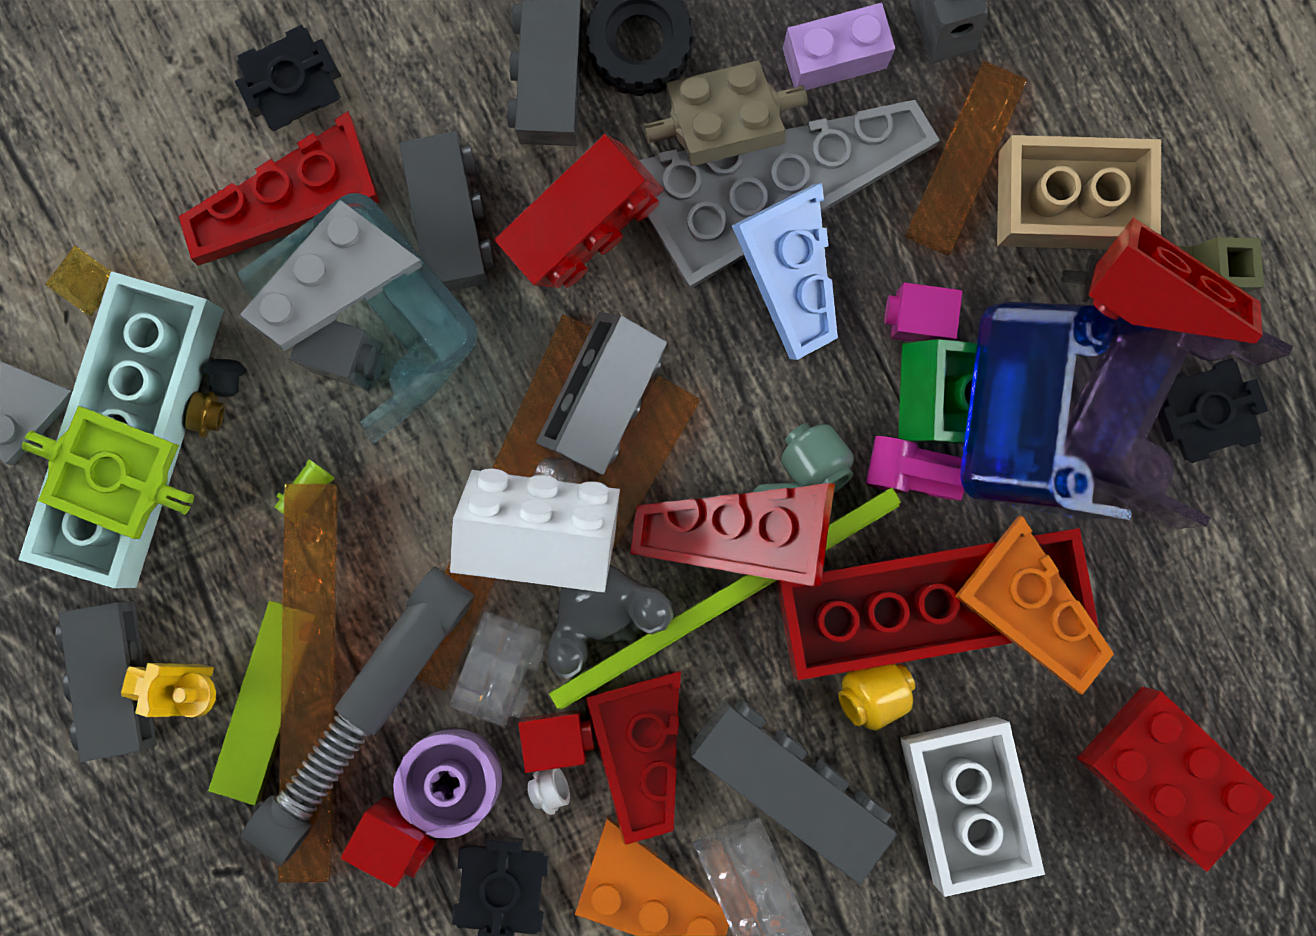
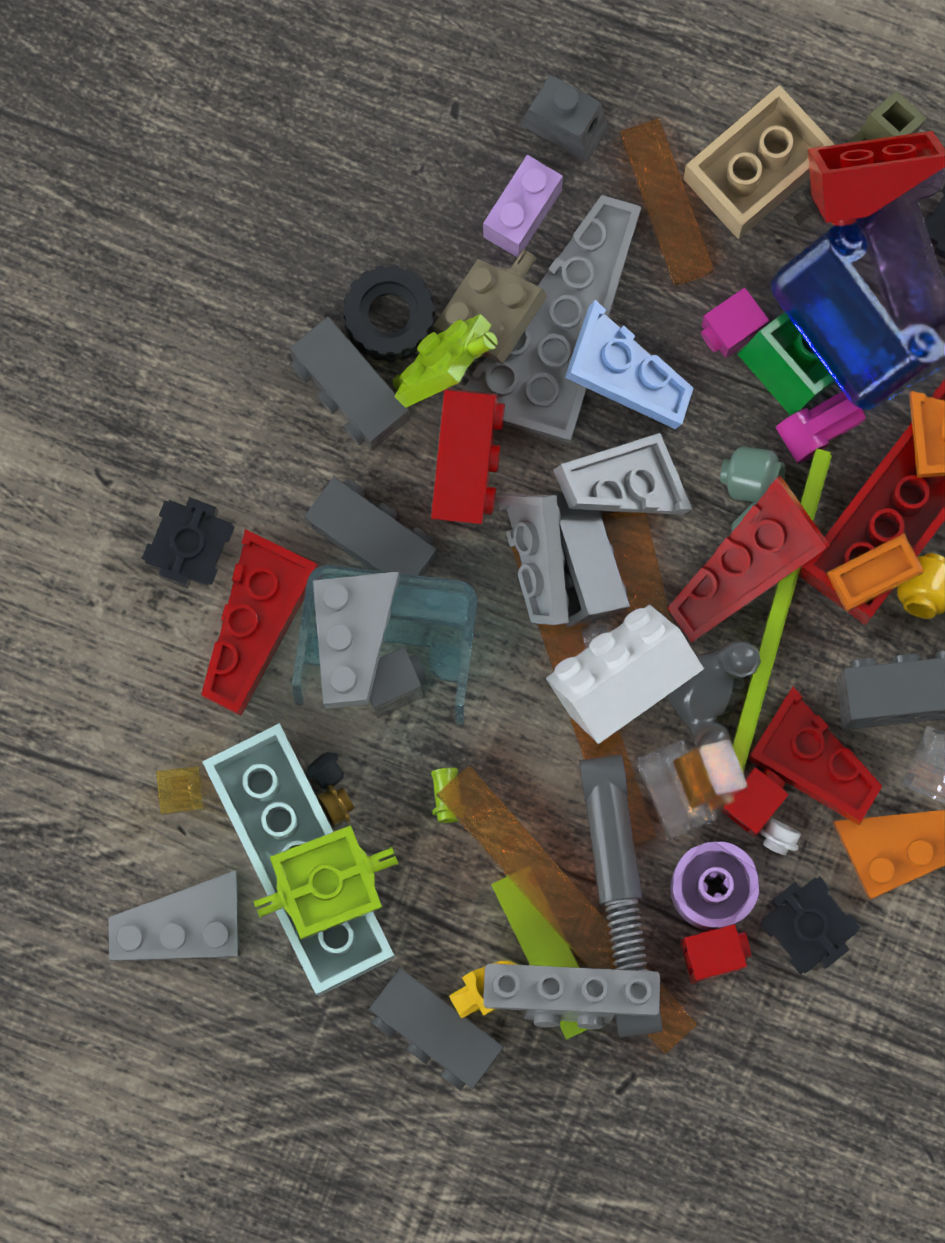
camera: 40 degrees left, 5 degrees down
none -> lime plate [393,314,498,408]
none -> light grey bracket [483,964,660,1029]
none -> light grey wing [496,494,569,625]
none -> light grey wing [553,433,693,515]
none -> clear orange brick [673,739,748,811]
none -> orange tile [827,534,924,612]

